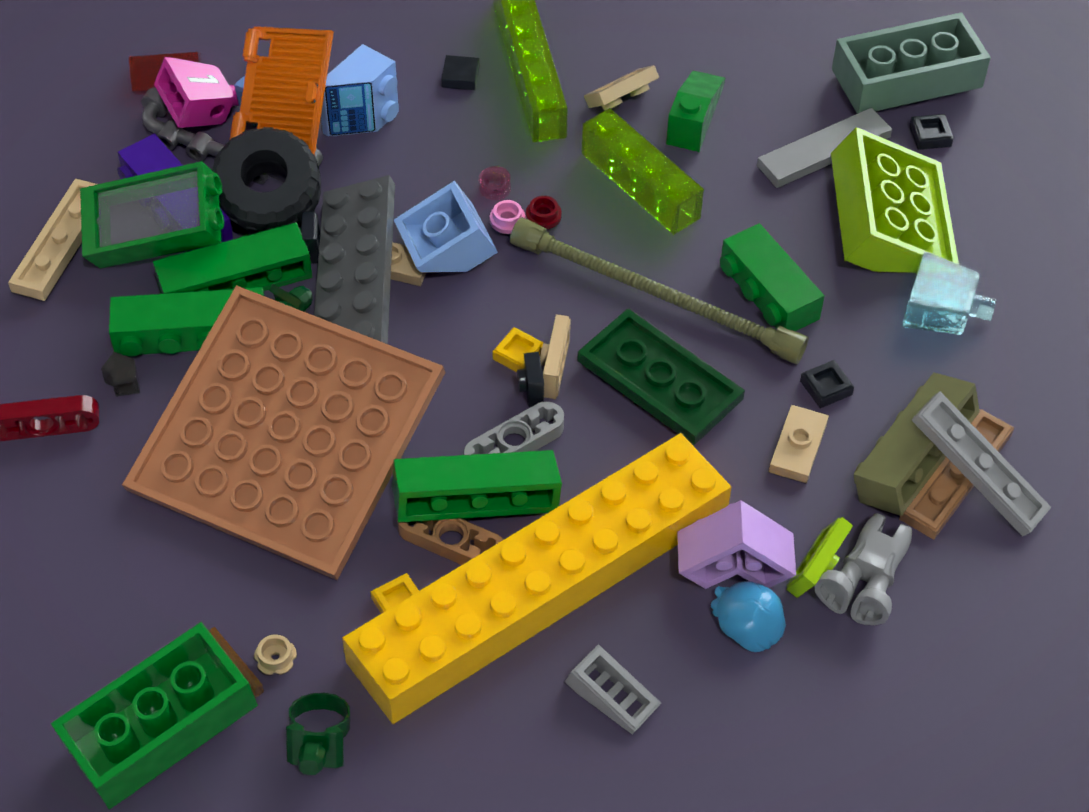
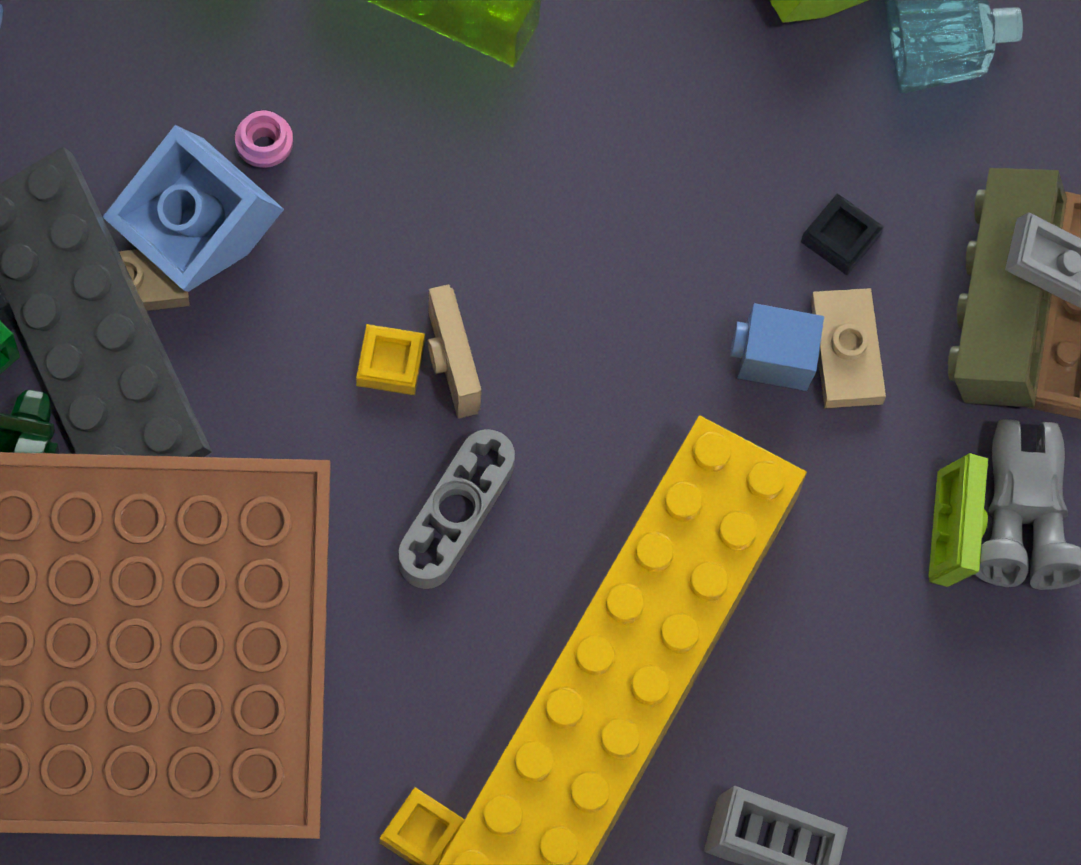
camera: 30 degrees left, 15 degrees up
green brick [392,450,562,522] -> none
medium nougat beam [397,519,503,565] -> none
clear pink bush [479,166,511,200] -> none
olive hose [510,217,809,365] -> none
black plate [517,352,544,407] -> none
dark red plate [526,196,562,229] -> none
dark green plate [577,309,745,445] -> none
lavender brick [677,500,796,589] -> none
dark azure hair [711,581,786,652] -> none
green brick [720,223,825,331] -> none
none -> medium blue brick [730,303,824,391]

